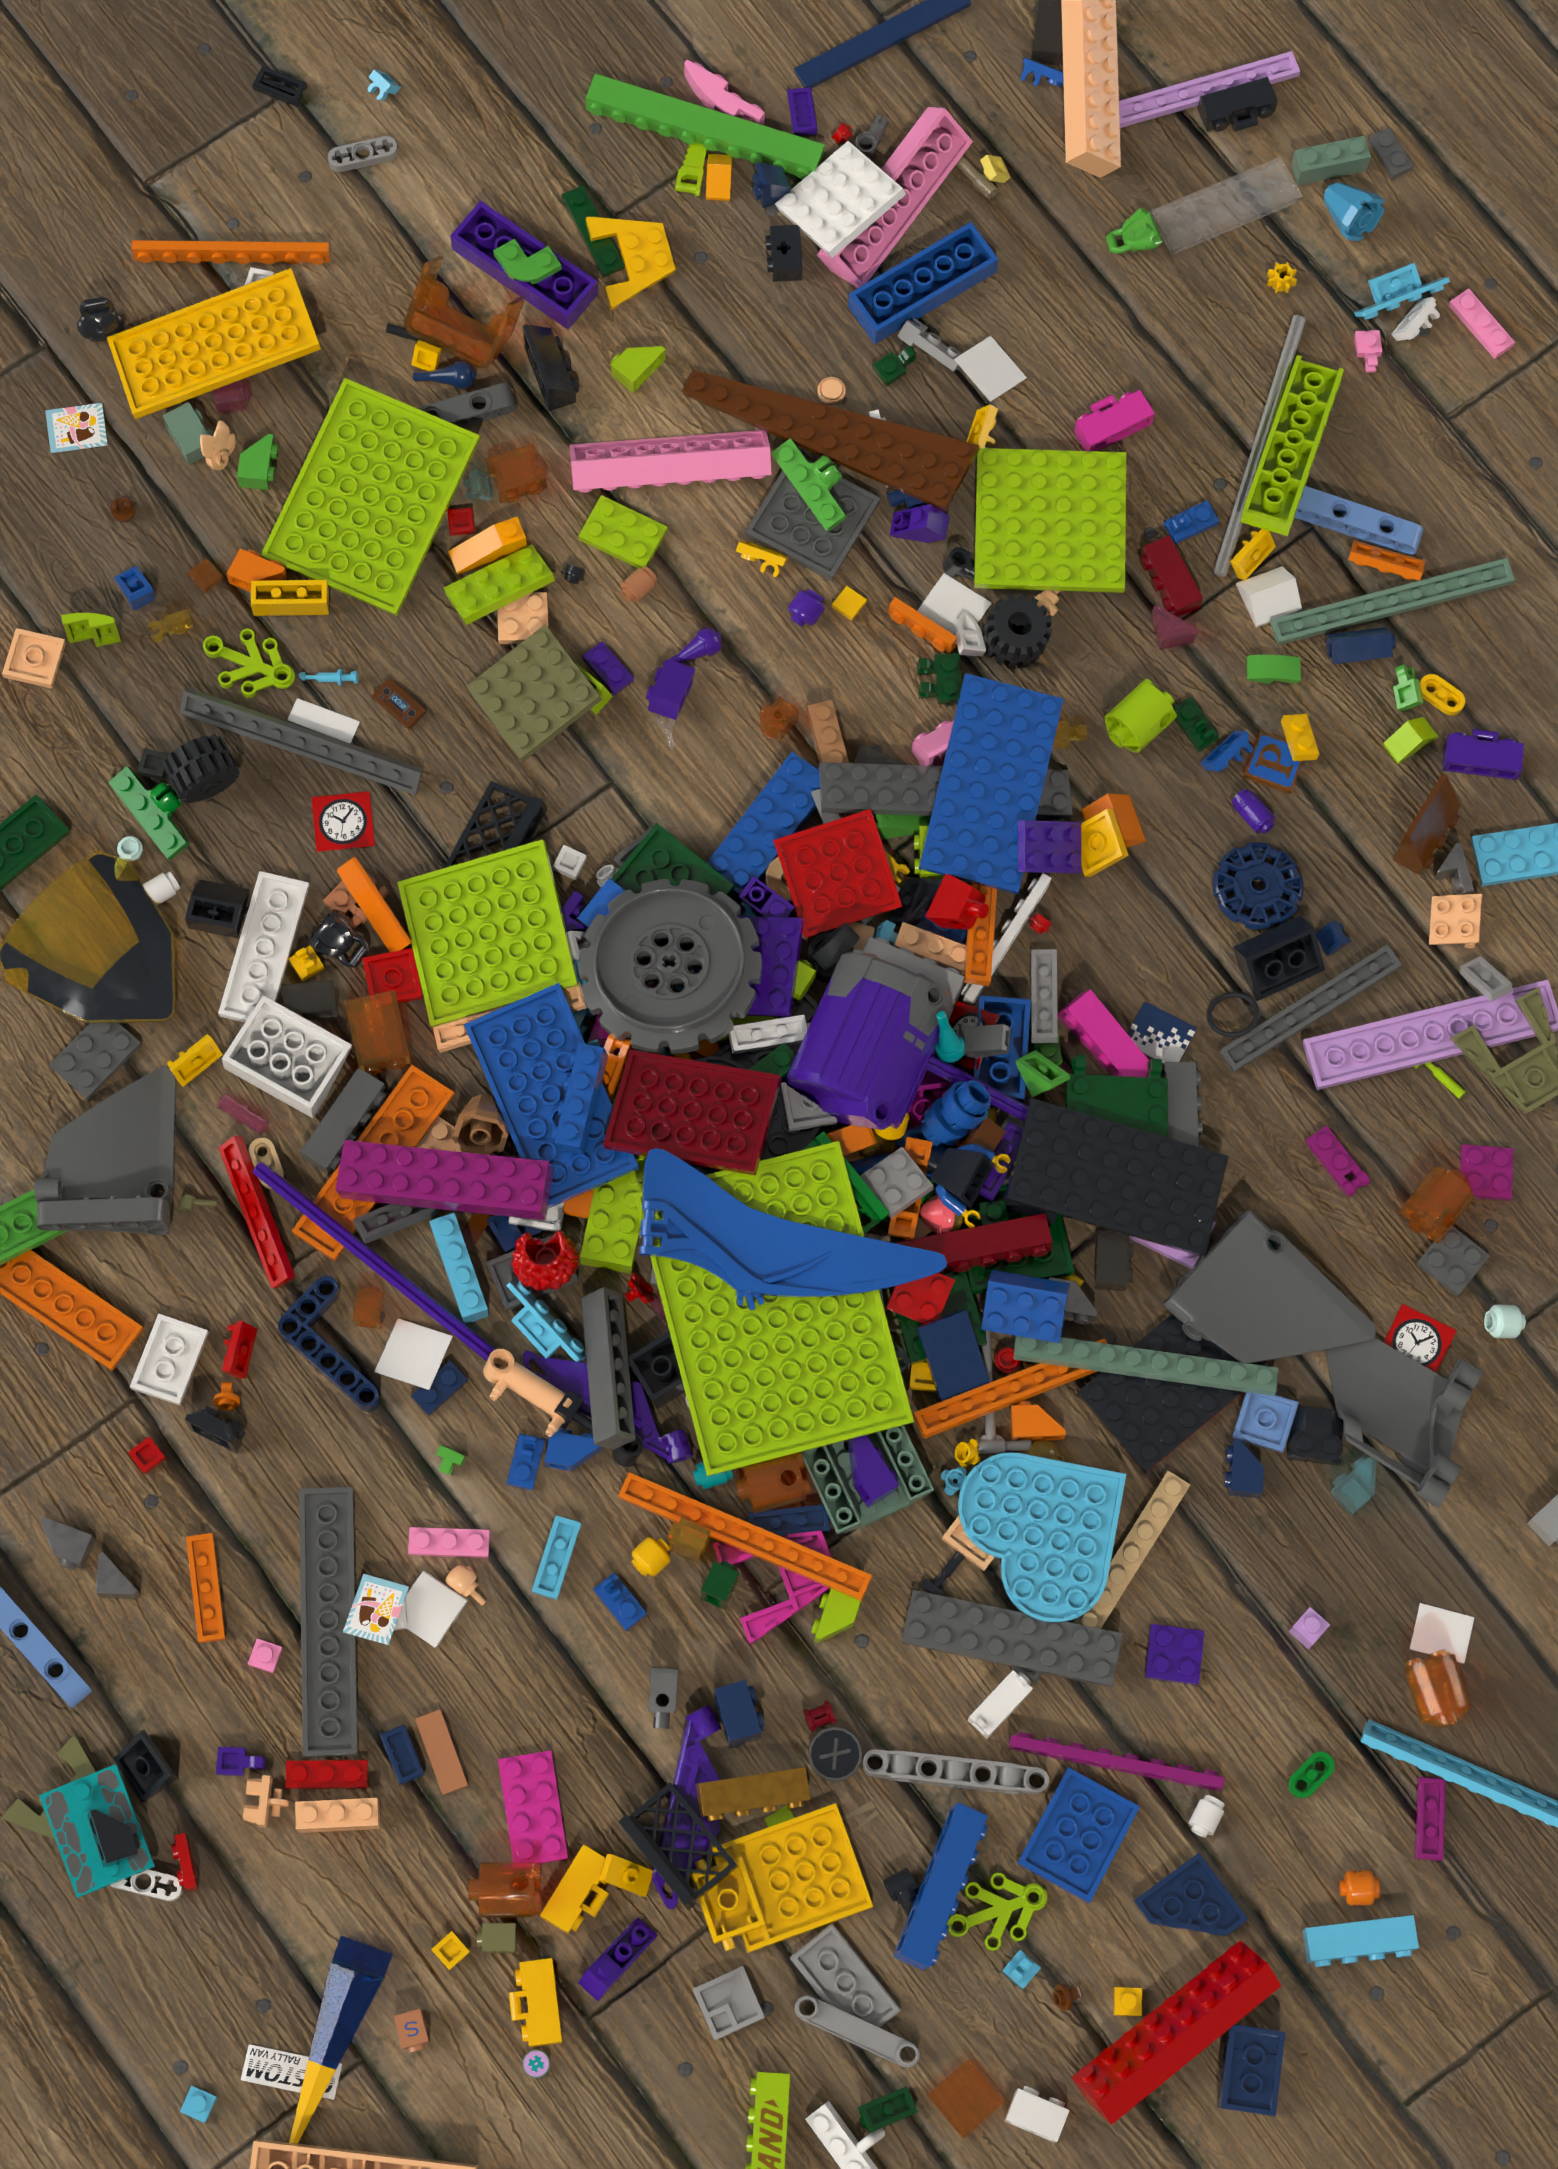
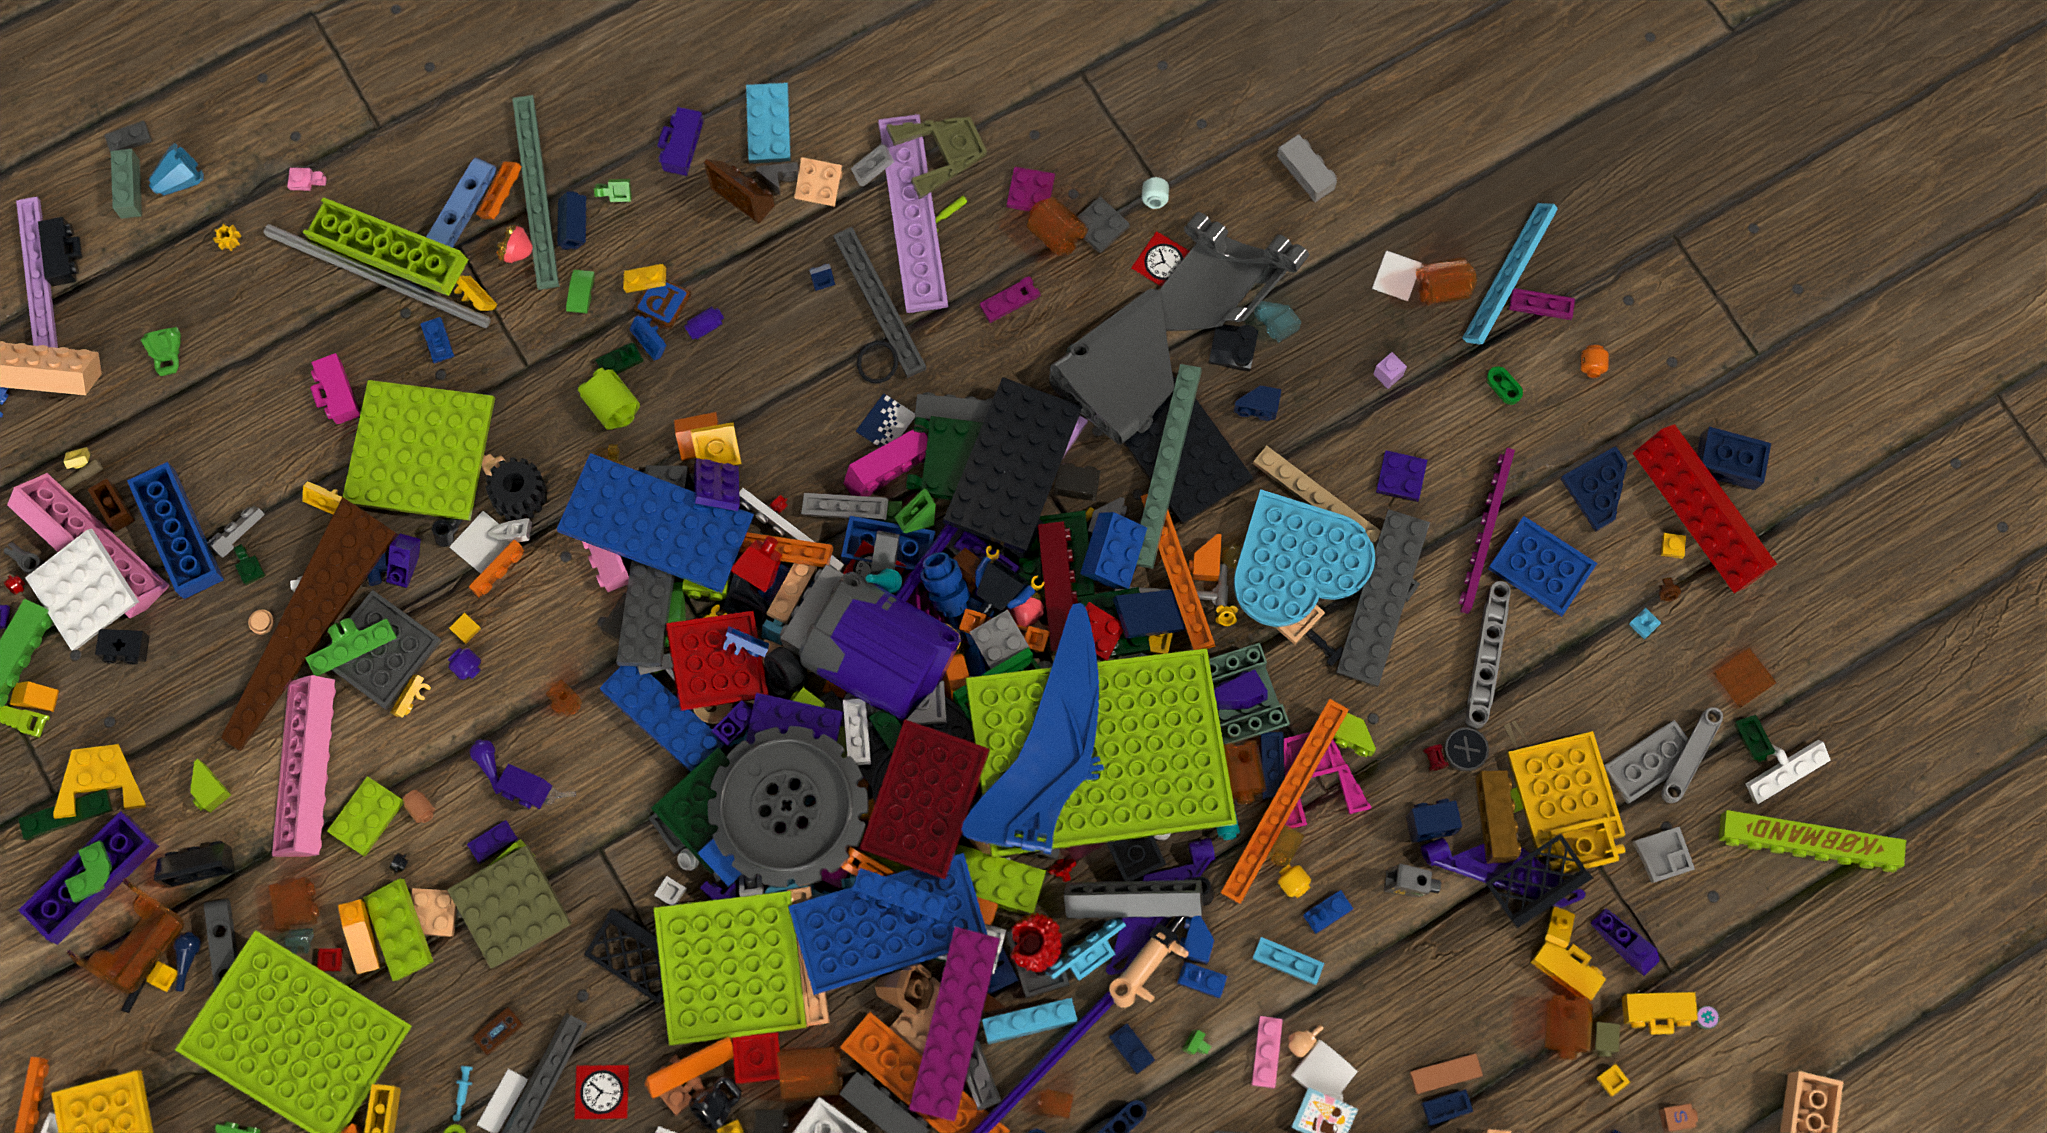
camera: 80 degrees left, 0 degrees up
white sticker [374,1318,453,1390] -> none
dark pink plate [498,1750,568,1868] -> none
dark green brick [700,1561,739,1610] -> none
dark blue slope [752,163,790,208] -> none
medium nougat brick [807,700,849,764] -> none
black pin [883,1868,918,1917] -> none
blue brick [893,1802,988,1971] -> none
dark green plate [917,653,962,704] -> none
medium azure plate [941,1467,966,1496] -> none
lime plant [947,1873,1047,1951] -> none
white sticker [954,336,1027,402] -> none
white brick [967,1670,1033,1739] -> none
red plate [994,1347,1021,1374] -> none
white brick [1004,2086,1070,2143] -> none
dark red brick [1139,535,1203,619] -> none
clear plate [1151,156,1303,255] -> none
clear pink slope [1151,605,1199,650] -> none
white brick [1189,1795,1225,1838] -> none
dark blue plate [1212,842,1304,930] -> none
black slope [1233,916,1325,1001] -> none
medium blue plate [1233,1392,1299,1453] -> none
white slope [1236,567,1302,628] -> none
medium azure brick [1302,1915,1419,1967] -> none
medium azure bracket [1354,263,1450,320] -> none
lime slope [1383,717,1439,764] -> none
white plate [1391,297,1440,341] -> none
yellow plate [1420,674,1465,716] -> none
bright pink plate [1448,289,1515,359] -> none
none -> reddish brown brick [87,478,136,532]
none -> coral hair [496,225,533,263]
none -> plate [723,626,769,657]

